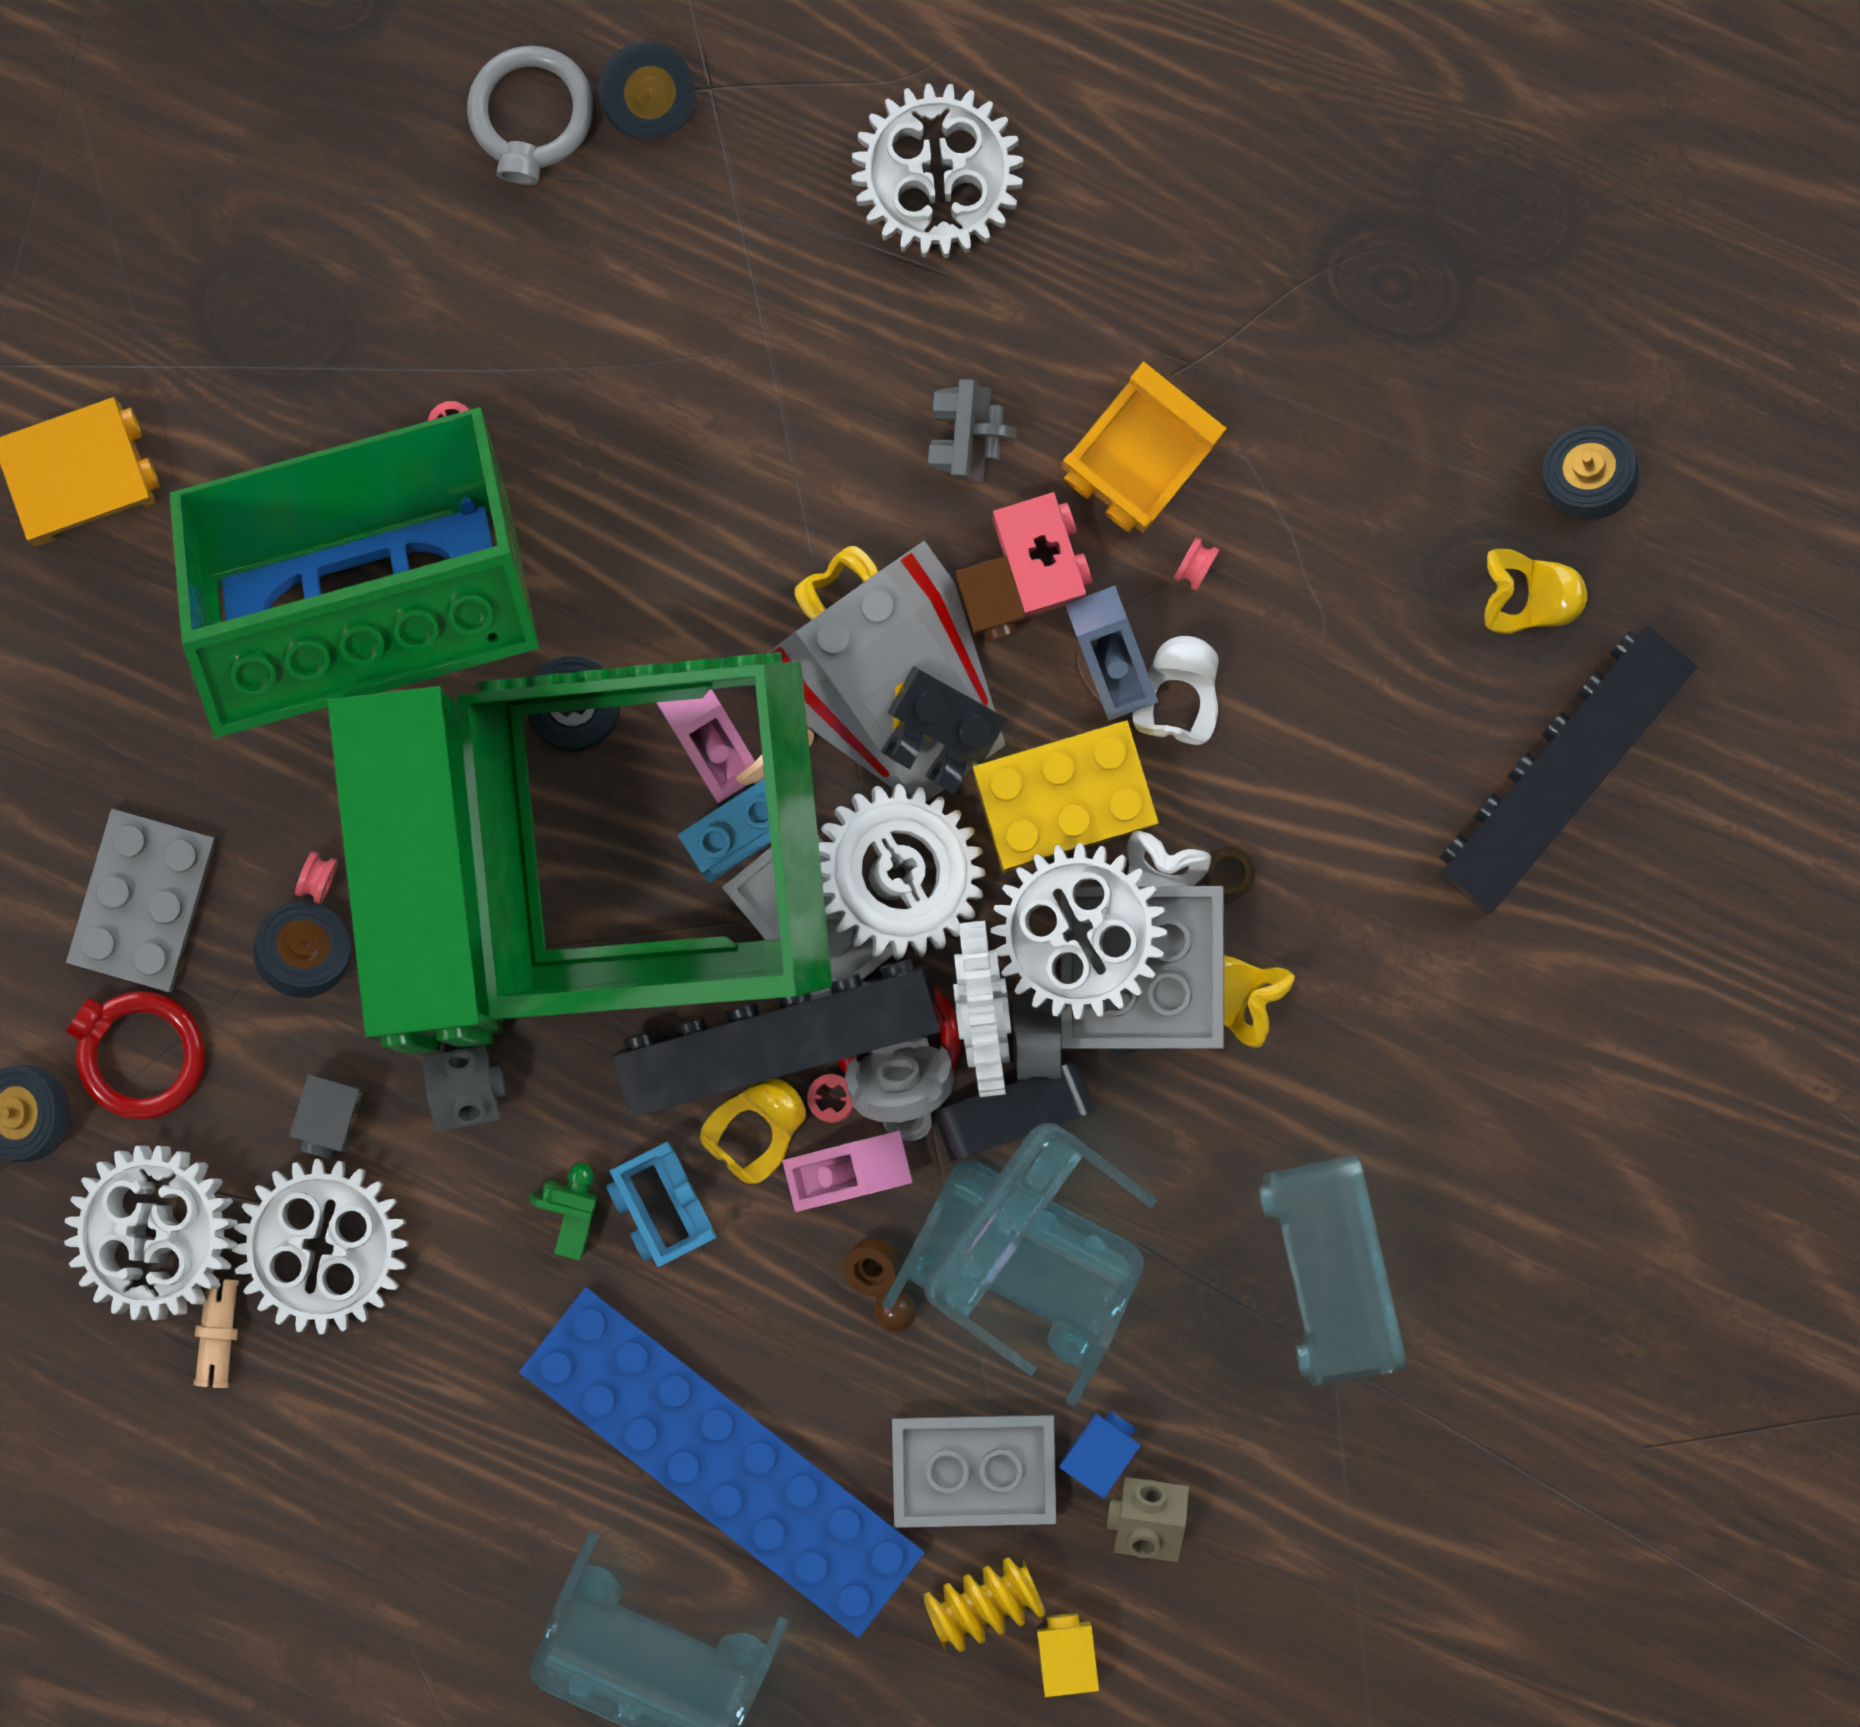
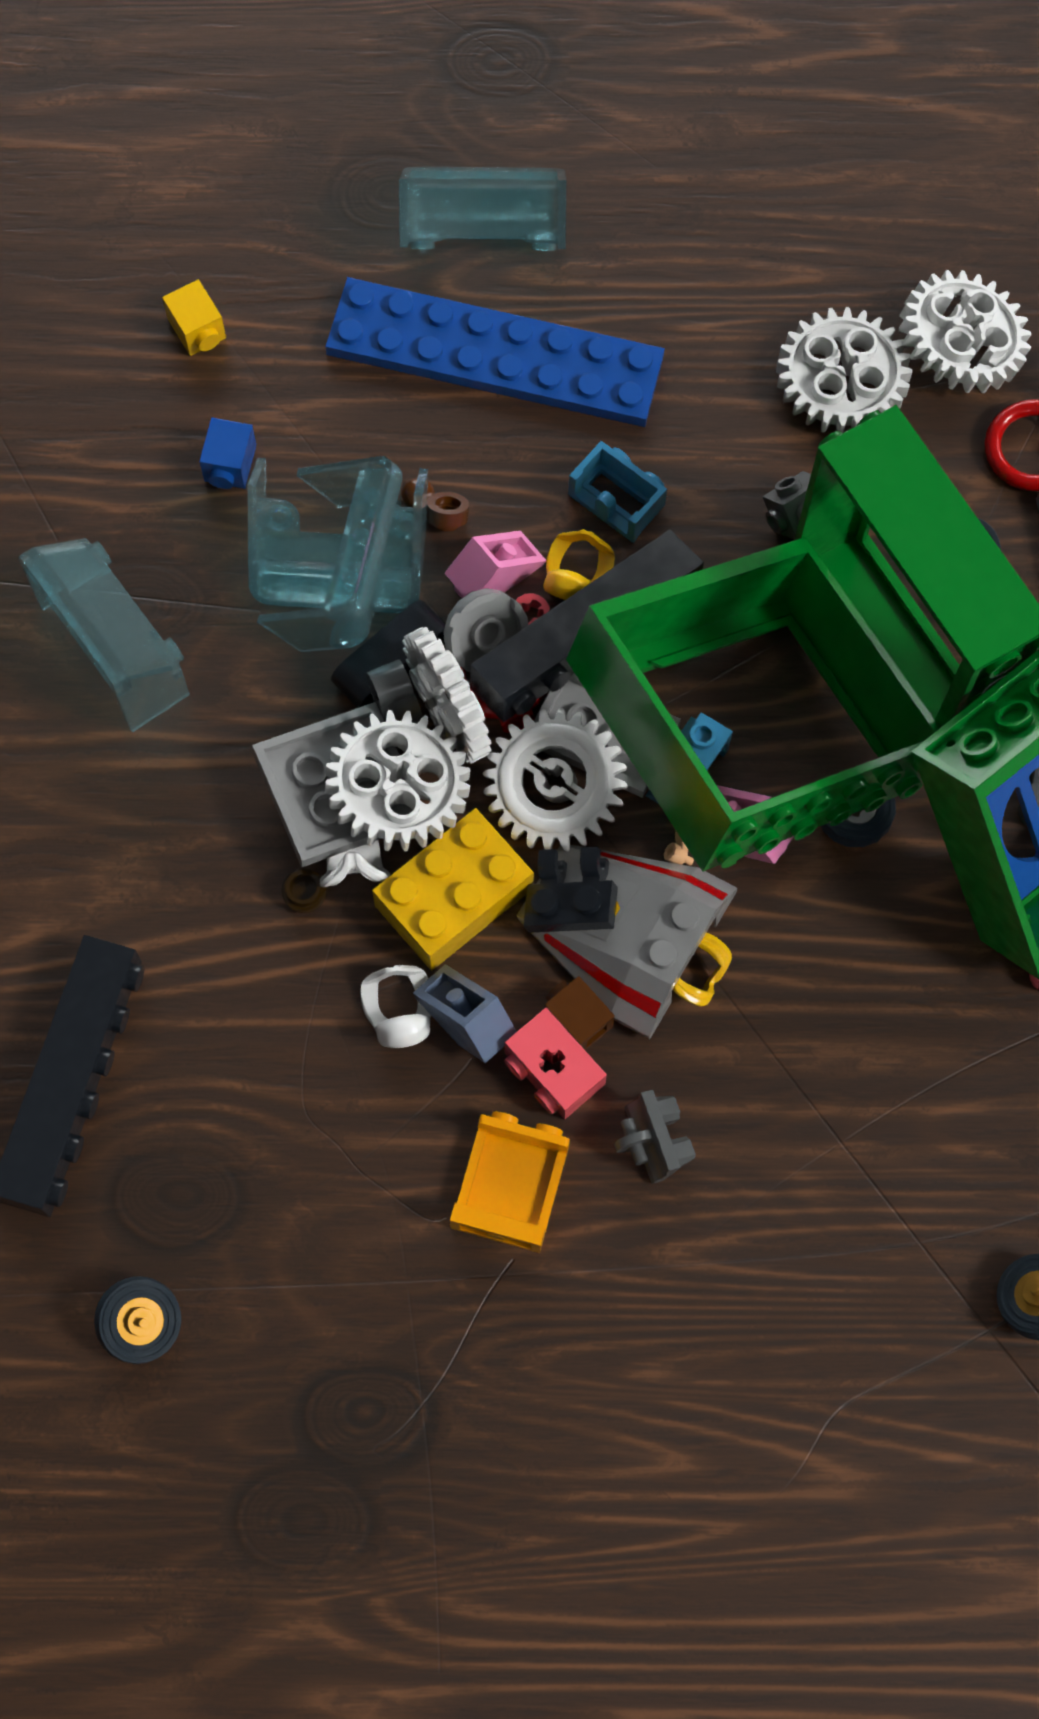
camera: 160 degrees right, 15 degrees down
light nougat pin [193,1278,239,1388] -> none
green piece [528,1163,600,1261] -> none
white gear [851,83,1023,258] -> none
light grey plate [892,1415,1056,1528] -> none
yellow piece [923,1557,1045,1653] -> none
dark tan brick [1106,1477,1189,1562] -> none
coral bush [1173,537,1220,591] -> none
yellow piece [1224,955,1295,1048] -> none
yellow piece [1484,549,1587,634] -> none

